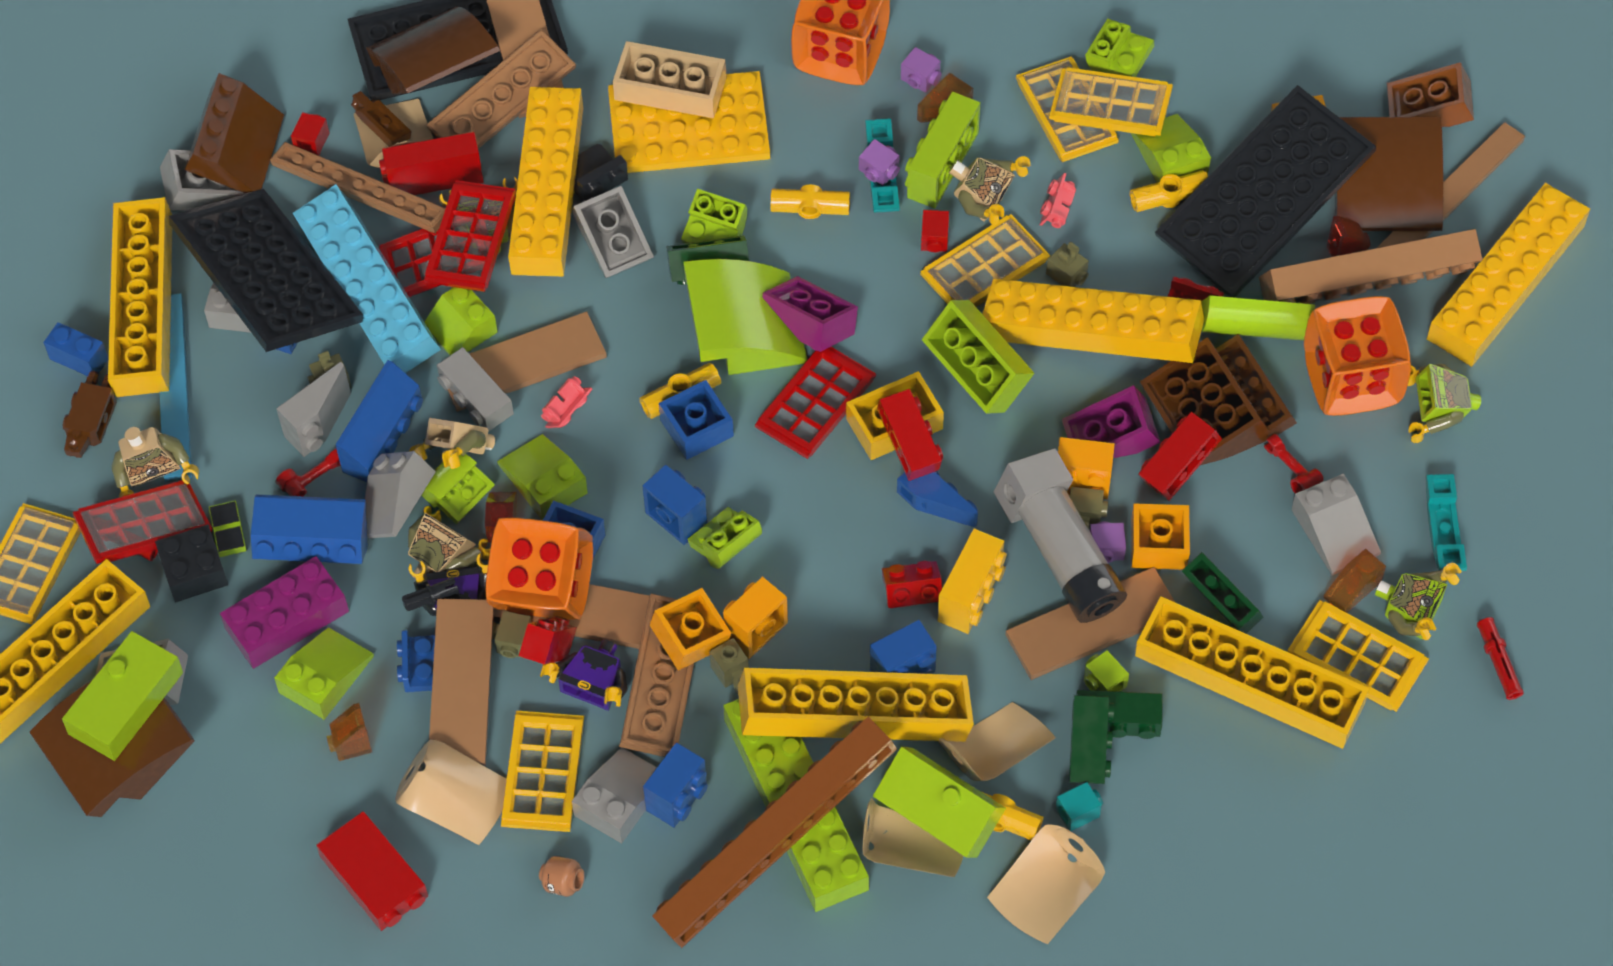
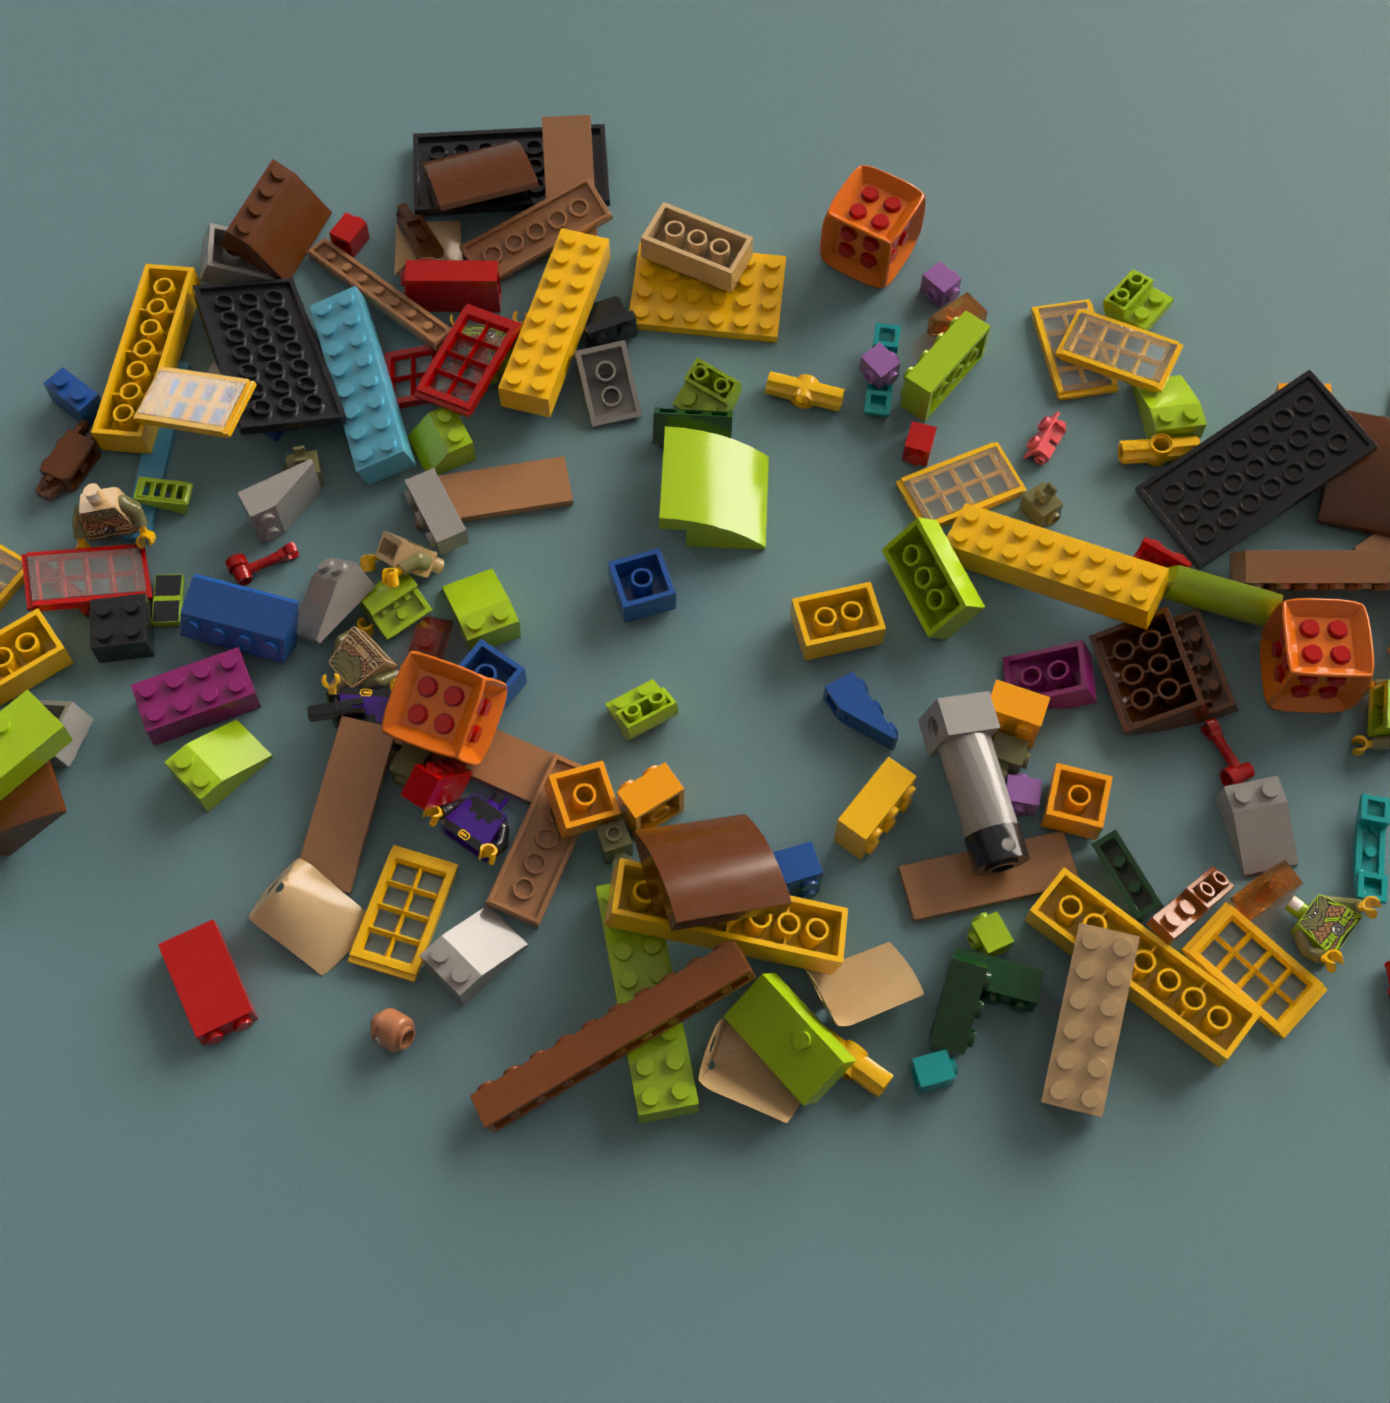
camera: 10 degrees right, 5 degrees up
clear orange slope [326,703,372,761] -> none
blue slope [335,360,423,482] -> none
blue bracket [397,630,435,692] -> none
coral hinge [541,376,592,428] -> none
yellow piece [639,362,721,419] -> none
blue brick [642,465,707,545] -> none
blue brick [643,742,708,828] -> none
red piece [755,347,876,459] -> none
magenta slope [762,276,858,352] -> none
red brick [877,389,943,481] -> none
red bracket [882,561,942,608] -> none
torso [948,156,1031,225] -> none
tan piece [987,824,1105,944] -> none
red brick [1138,412,1222,501] -> none
clear red slope [1327,216,1371,257] -> none
none -> clear piece [133,367,257,438]
none -> lime slope [133,476,193,515]
none -> reddish brown slope [633,814,792,931]
none -> tan brick [1041,923,1140,1118]
none -> dark orange slope [1146,866,1234,945]

